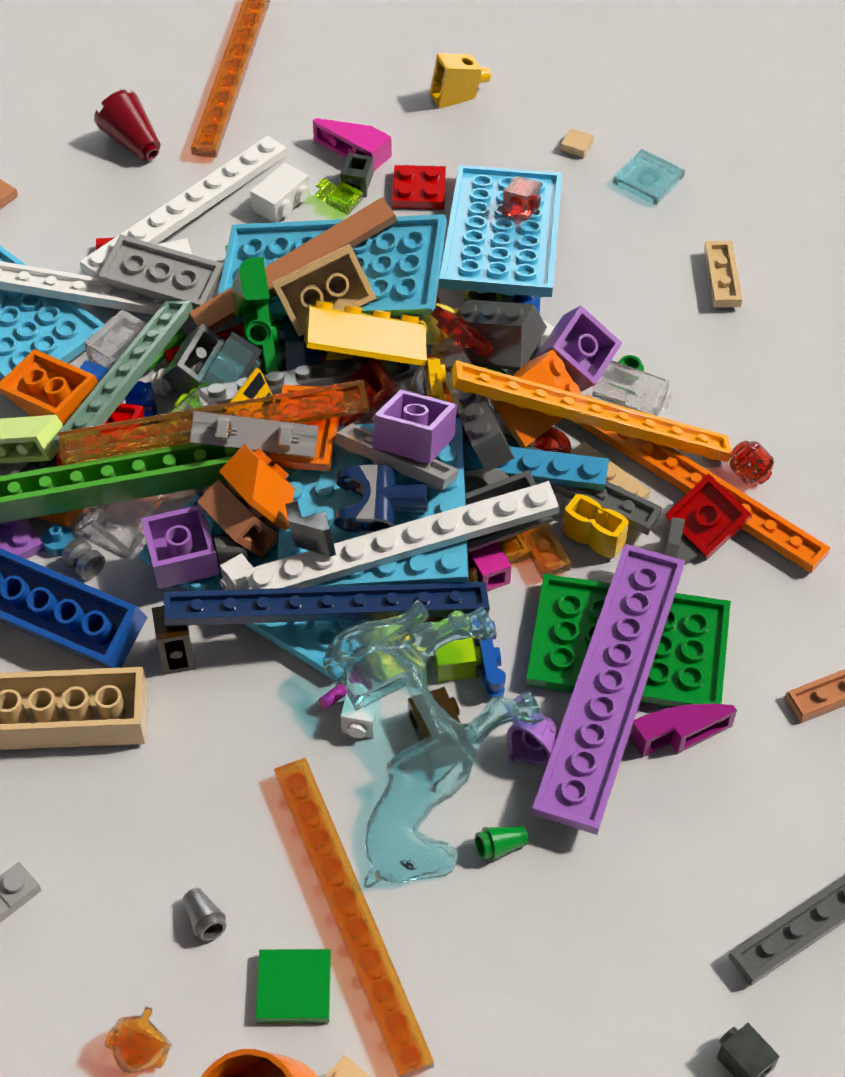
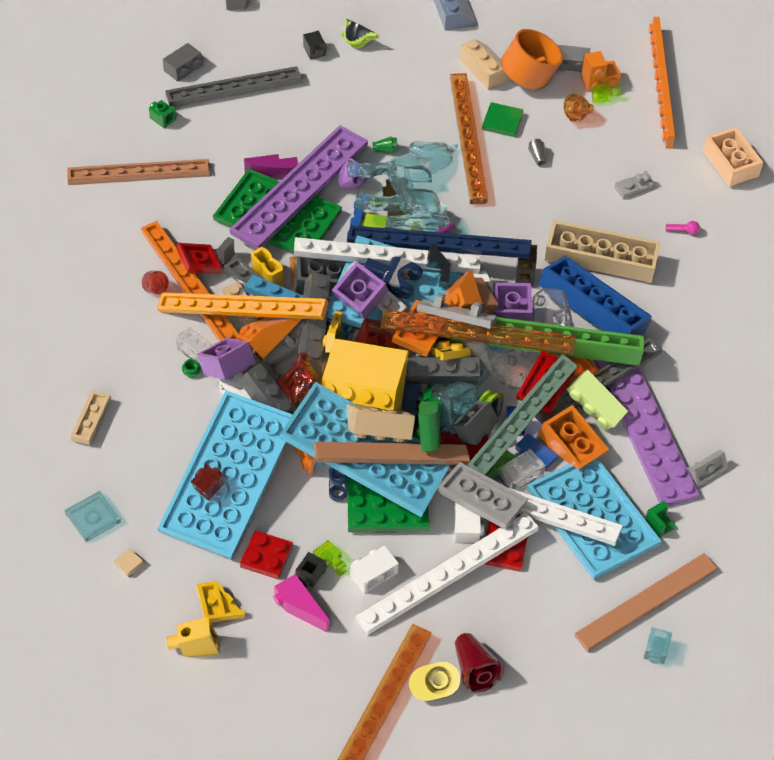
camera: 165 degrees left, 0 degrees up
none -> yellow wing [196,581,245,623]
none -> light yellow piece [409,662,460,701]

